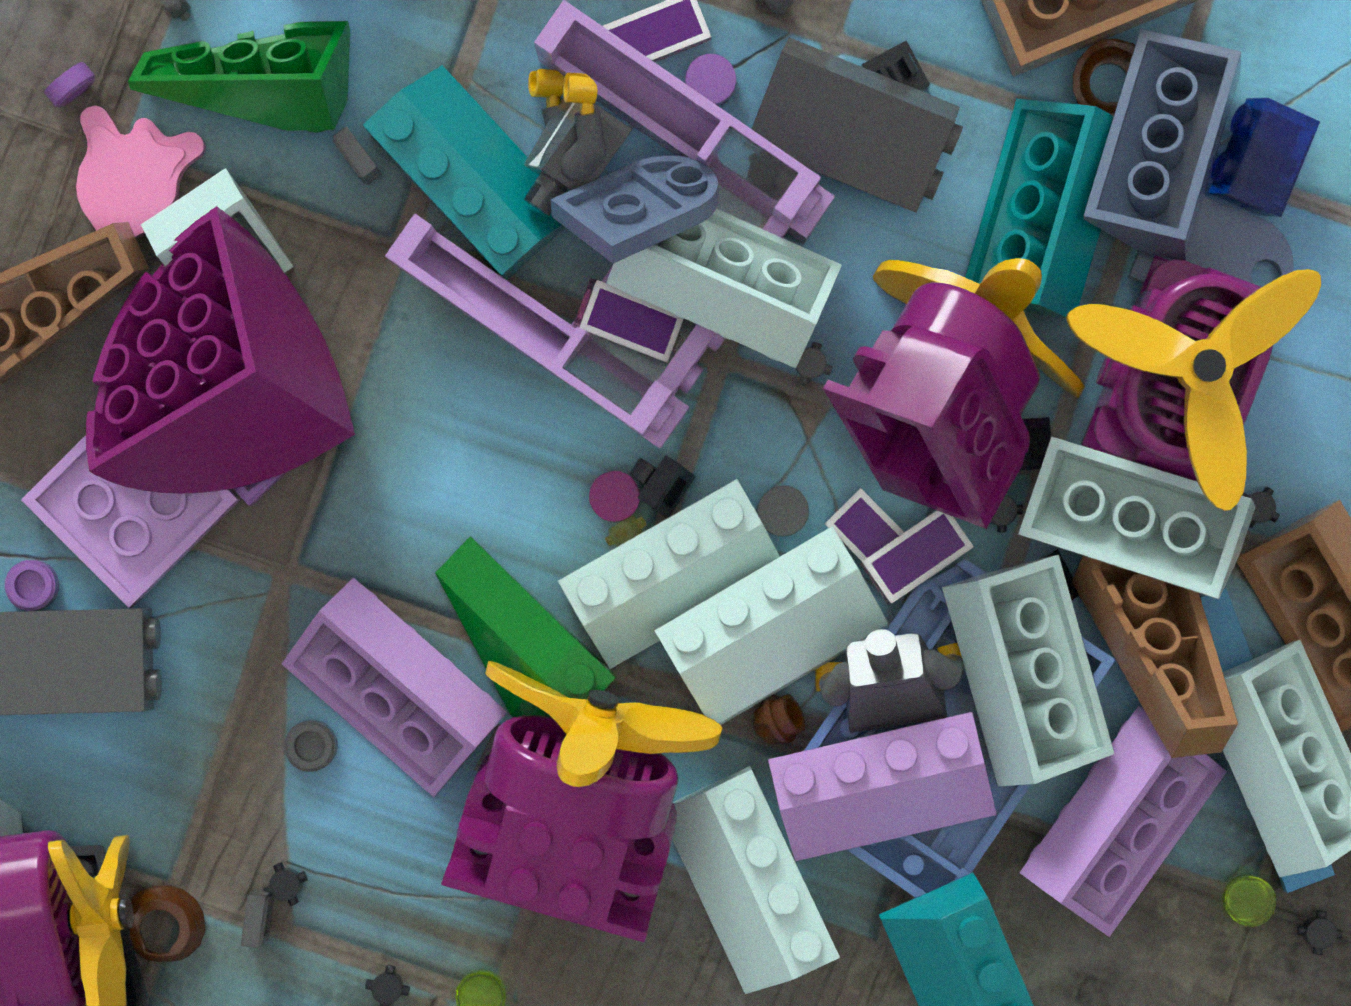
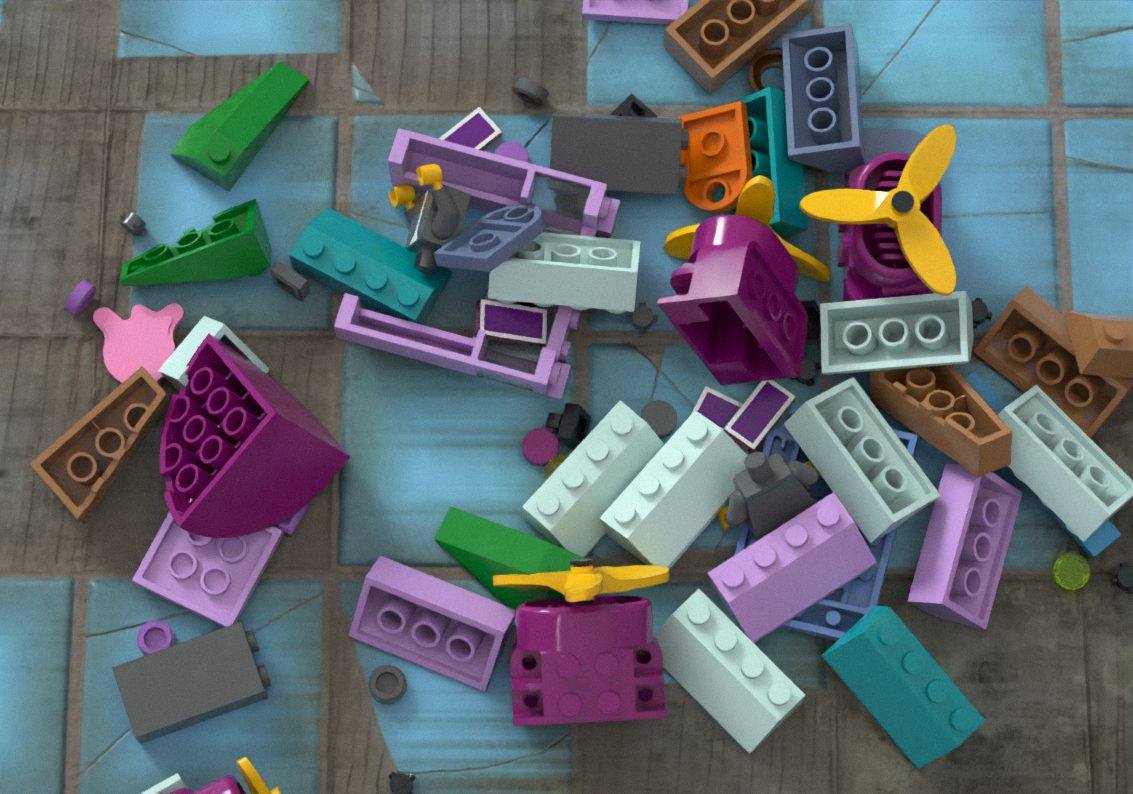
camera: 20 degrees left, 15 degrees down
reddish brown plate [753,694,805,745] -> none
clear blue brick [1208,98,1320,217] -> none
none -> orange tile [677,101,753,214]

